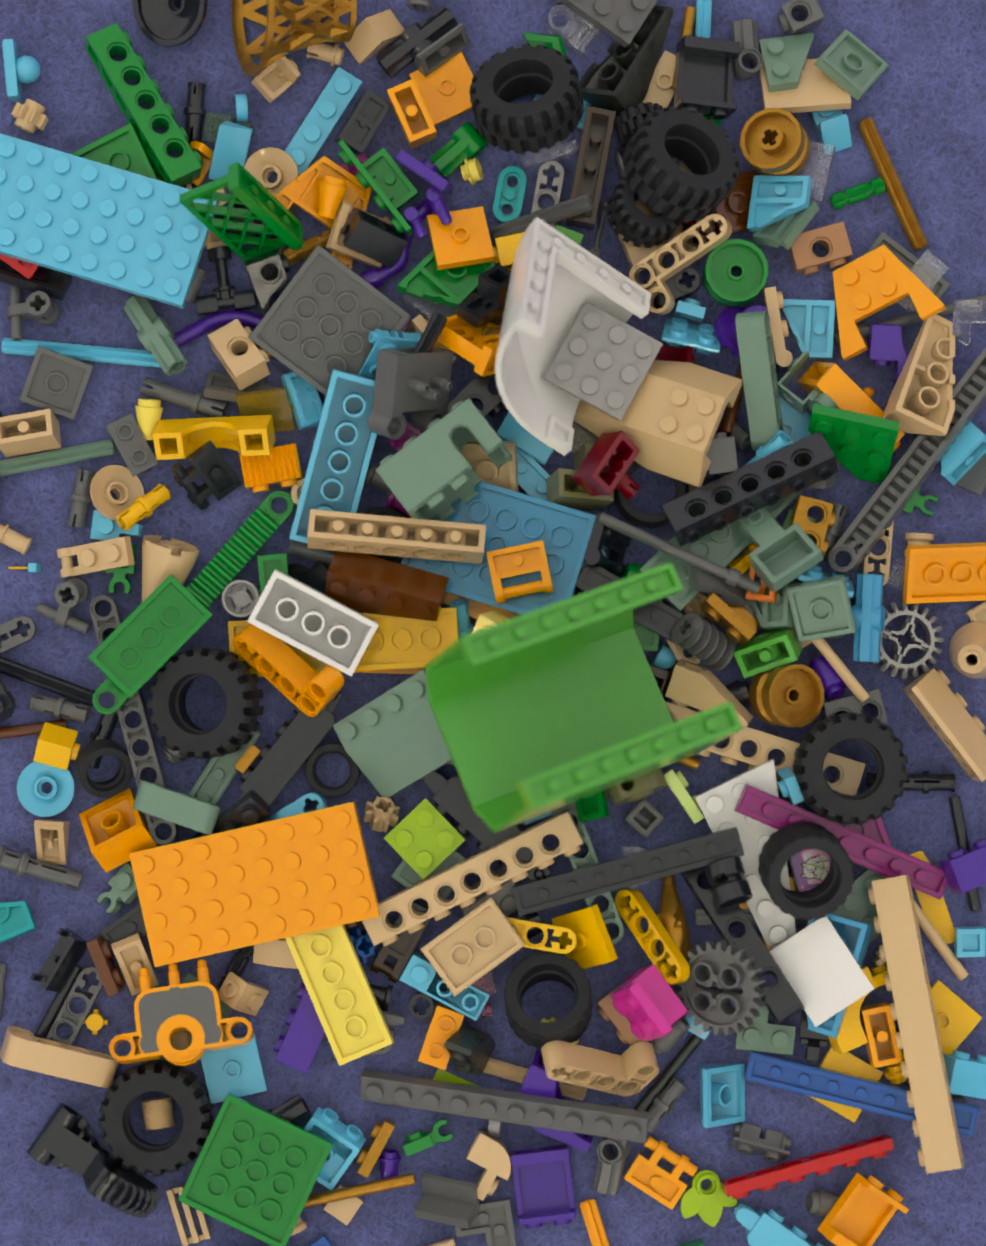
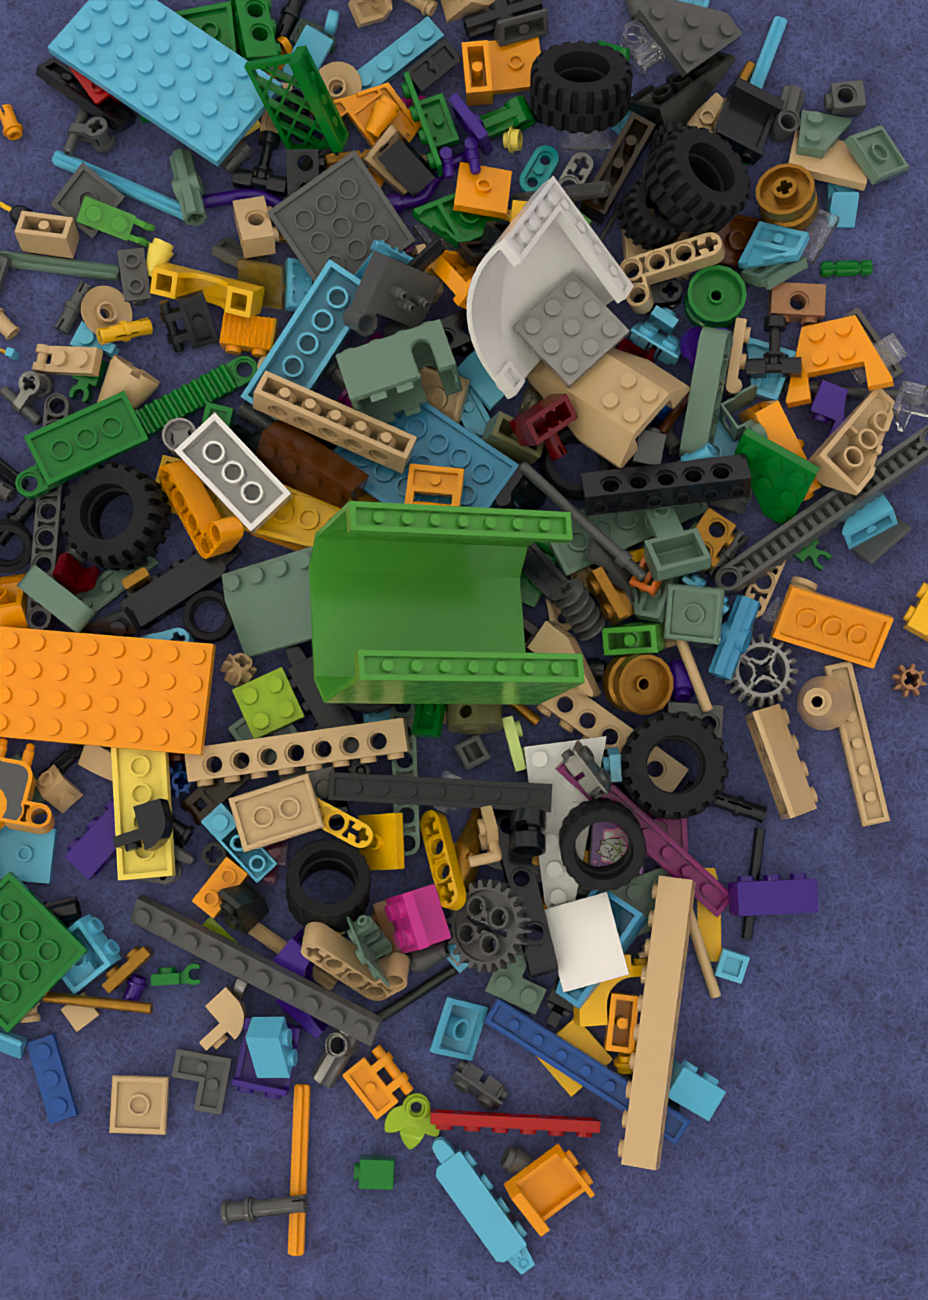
camera: 25 degrees right, 5 degrees down
dark grey pin [140,377,227,417] -> none
dark grey panel [414,1173,480,1229] -> none
dark grey pin [647,1076,688,1133] -> none
medium azure hinge [652,645,676,670] -> none
pearl gold axle [858,117,928,251] -> none
yellow plate [931,979,982,1055] -> none
none -> dark red bracket [52,552,100,595]
none -> bright green hinge [76,196,155,247]
none -> black brick [113,798,173,852]
none -> medium azure brick [245,1017,298,1078]
none -> sand green hinge [346,915,392,987]
none -> tan plate [468,805,502,868]
none -> dark grey hinge [561,740,612,800]
none -> black bar [746,315,802,378]

